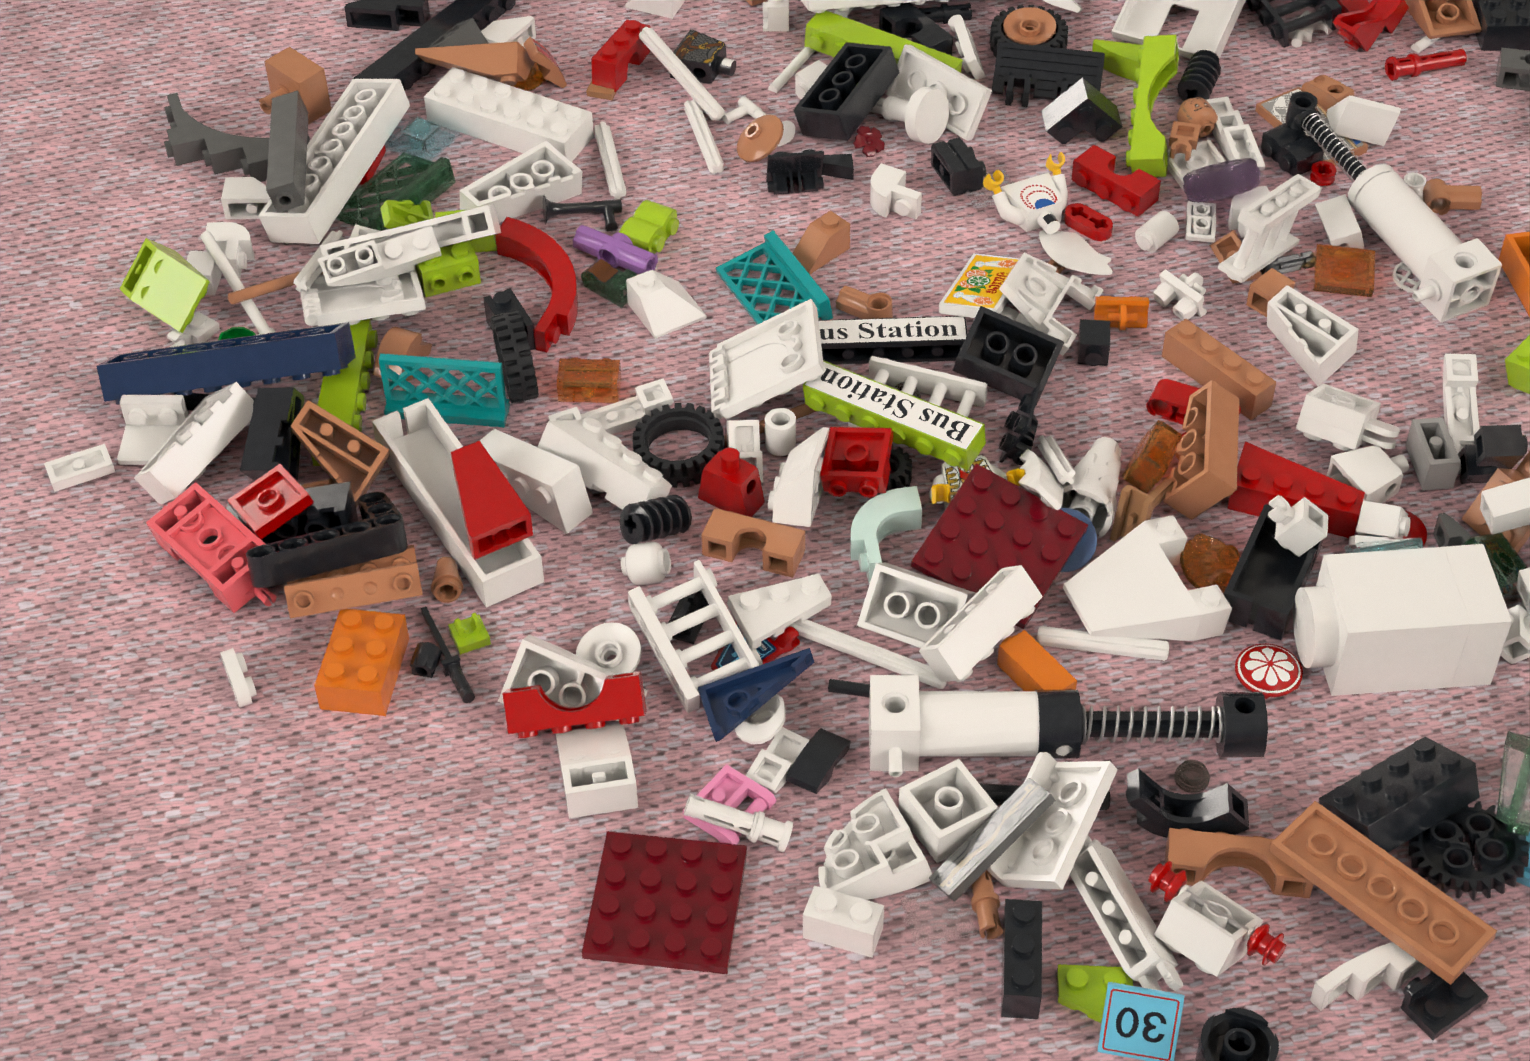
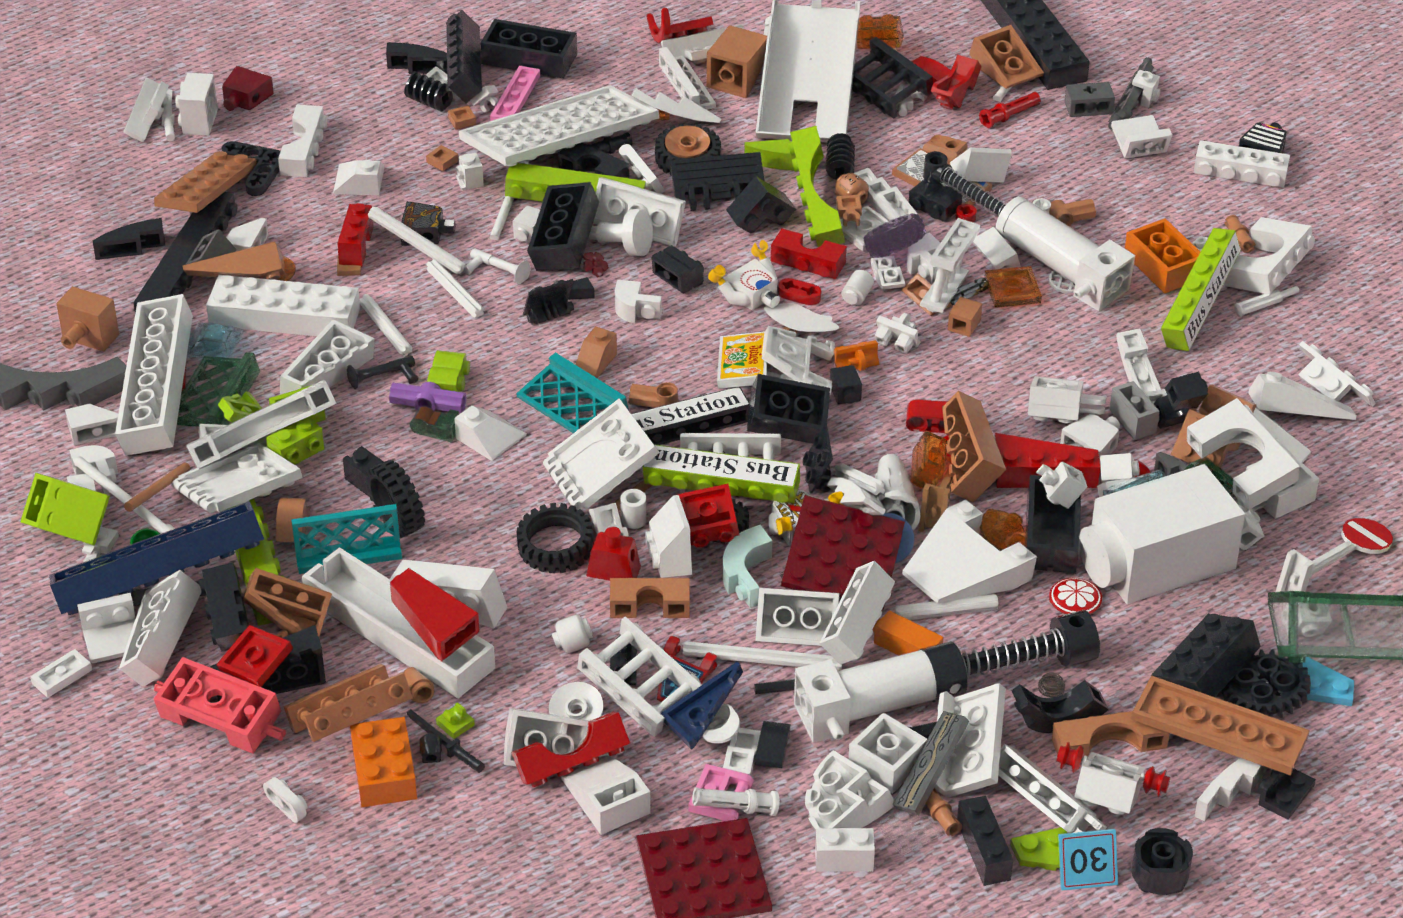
camera: 20 degrees left, 5 degrees down
black beam [246,492,408,588] -> none
dark grey brick [266,90,309,213] -> none
white axle [293,230,345,292] -> none
white slope [318,226,442,287] -> none
red arch [495,217,578,353] -> none
nougat slope [523,37,567,88] -> none
white wedge [538,418,672,510] -> none
white slope [548,378,674,434] -> none
clear orange brick [557,357,622,403] -> none
black piece [619,495,692,544] -> none
white wing [727,574,832,649] -> none
nougat dish [737,115,784,162] -> none
nougat brick [1162,319,1276,420] -> none
white wedge [1267,285,1359,386] -> none

